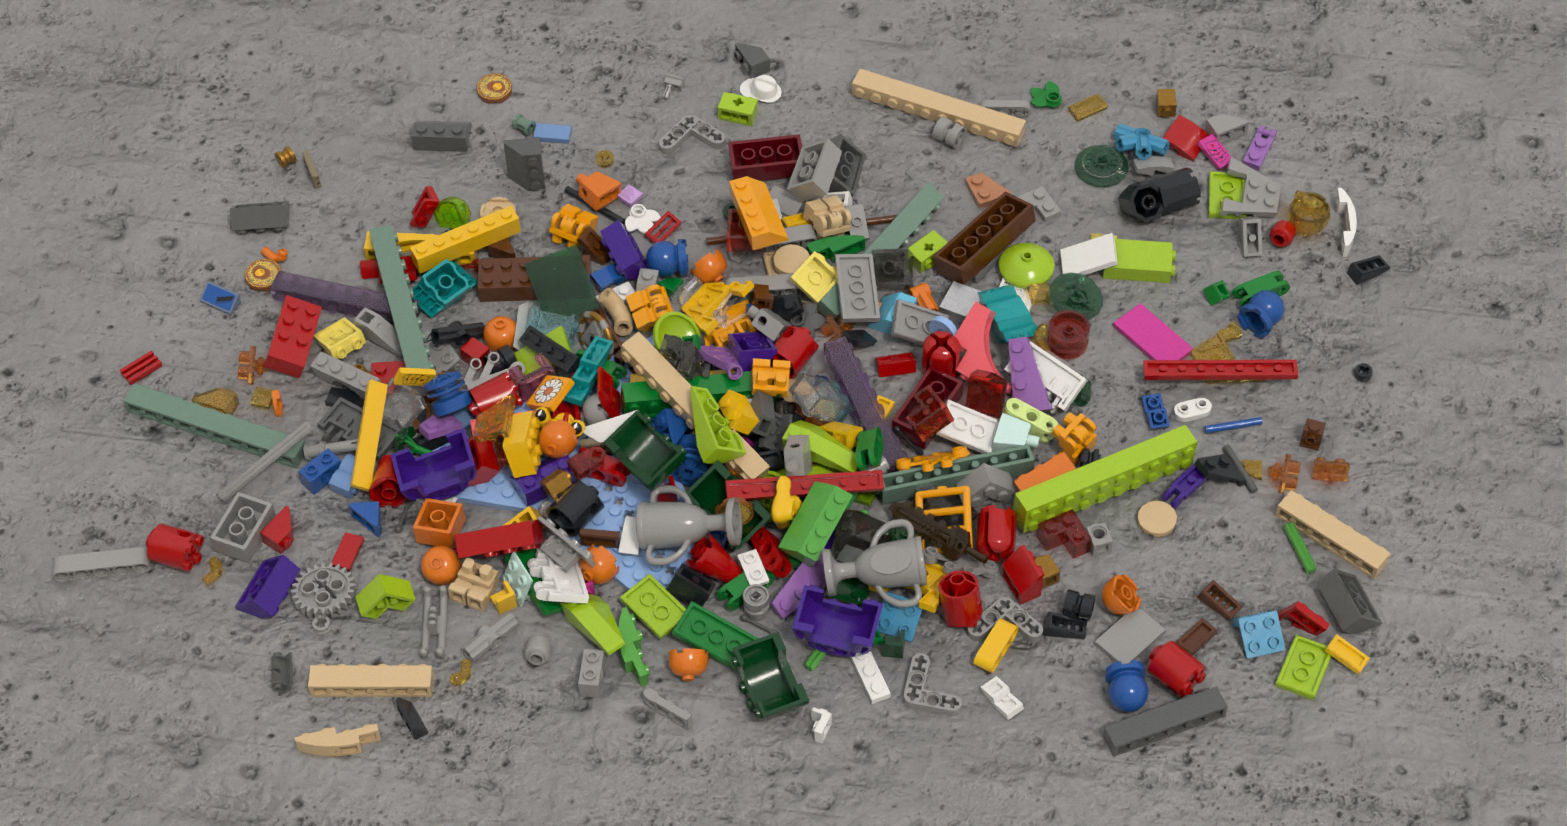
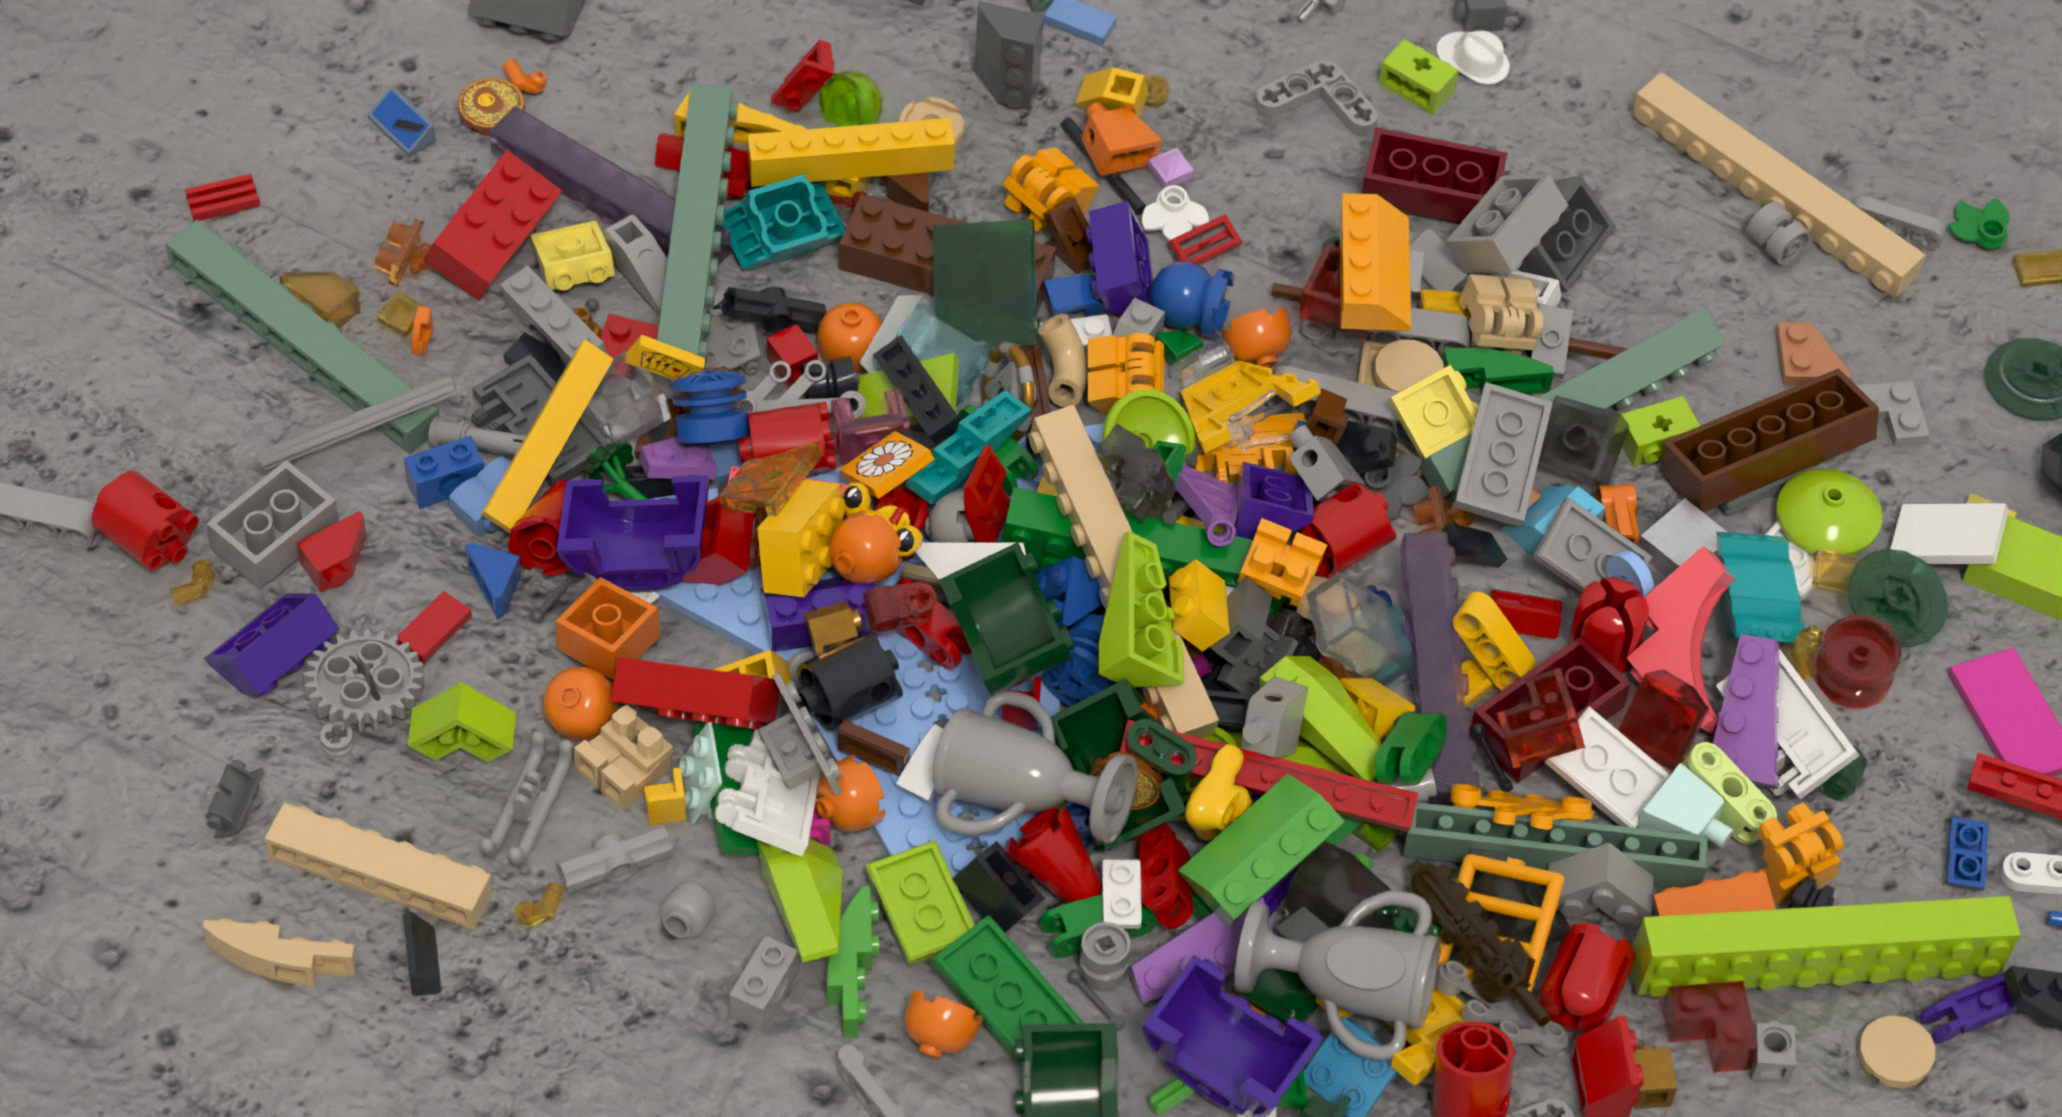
camera: 15 degrees right, 0 degrees up
none -> yellow slope [1075,68,1148,118]
none -> dark green plate [1126,719,1197,779]
none -> yellow beam [1453,592,1536,691]

